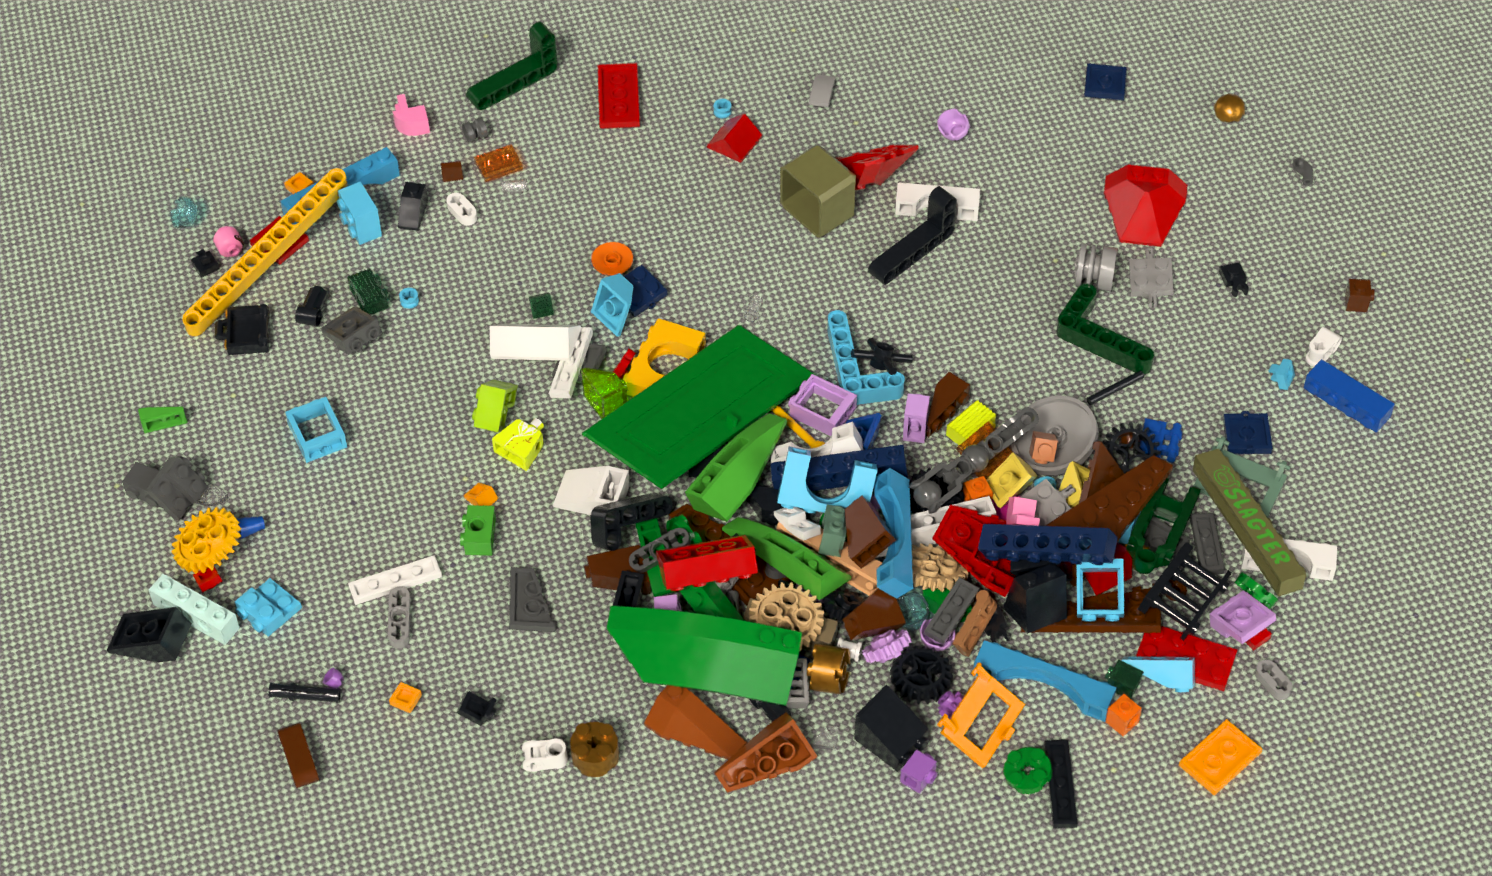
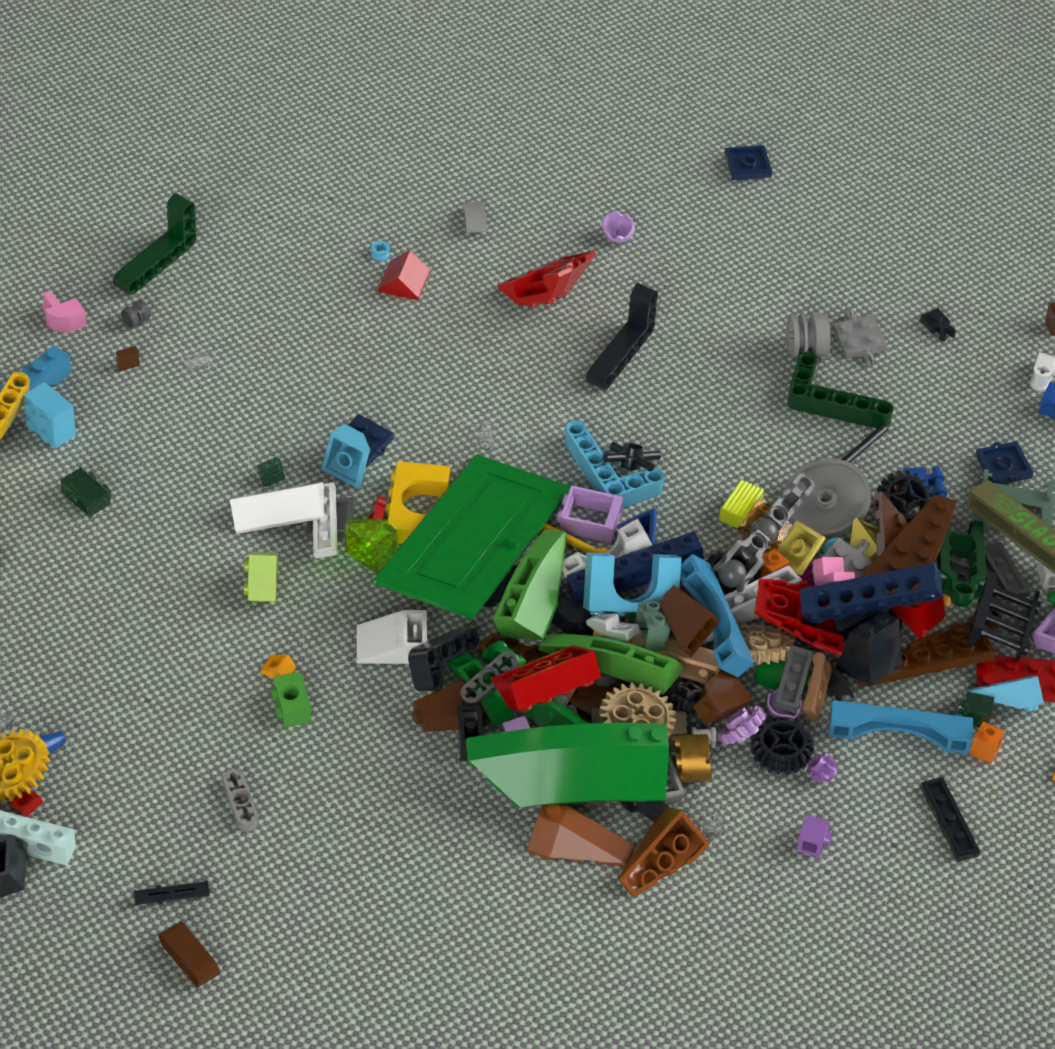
camera: 20 degrees left, 5 degrees down
medium azure plate [235,578,302,637] -> none
medium azure window [285,397,347,463] -> none
black piece [295,285,328,327] -> none
dark grey plate [321,306,382,355] -> none
medium lavender hinge [323,668,344,688] -> none
white tile [348,555,442,605] -> none
light orange plate [389,682,422,713] -> none
black slope [398,182,428,231] -> none
medium azure bush [399,288,419,309] -> none
white beam [447,193,477,226] -> none
black bracket [456,691,497,726] -> none
clear orange plate [474,144,523,182] -> none
neon yellow torso [492,418,544,471] -> none
dark grey wing [509,567,556,632] -> none
white piece [522,738,568,772] -> none
pearl gold brick [570,722,619,777] -> none
orange dish [591,242,633,276] -> none
red plate [598,63,640,129] -> none
olive plate [780,145,856,238] -> none
black slope [854,685,929,772] -> none
white arch [895,183,980,221] -> none
clear light blue hair [897,593,931,630] -> none
lavender brick [903,393,930,443] -> none
reddish brown slope [926,372,970,438] -> none
light orange piece [937,662,1025,768] -> none
green plate [1004,747,1052,794] -> none
nougat brick [1029,431,1058,464] -> none
medium azure window [1077,559,1124,621] -> none
red wedge [1104,164,1187,247] -> none
pearl gold hair [1214,94,1245,123] -> none
medium azure tile [1268,359,1295,390] -> none
dark grey arm [1292,158,1313,186] -> none

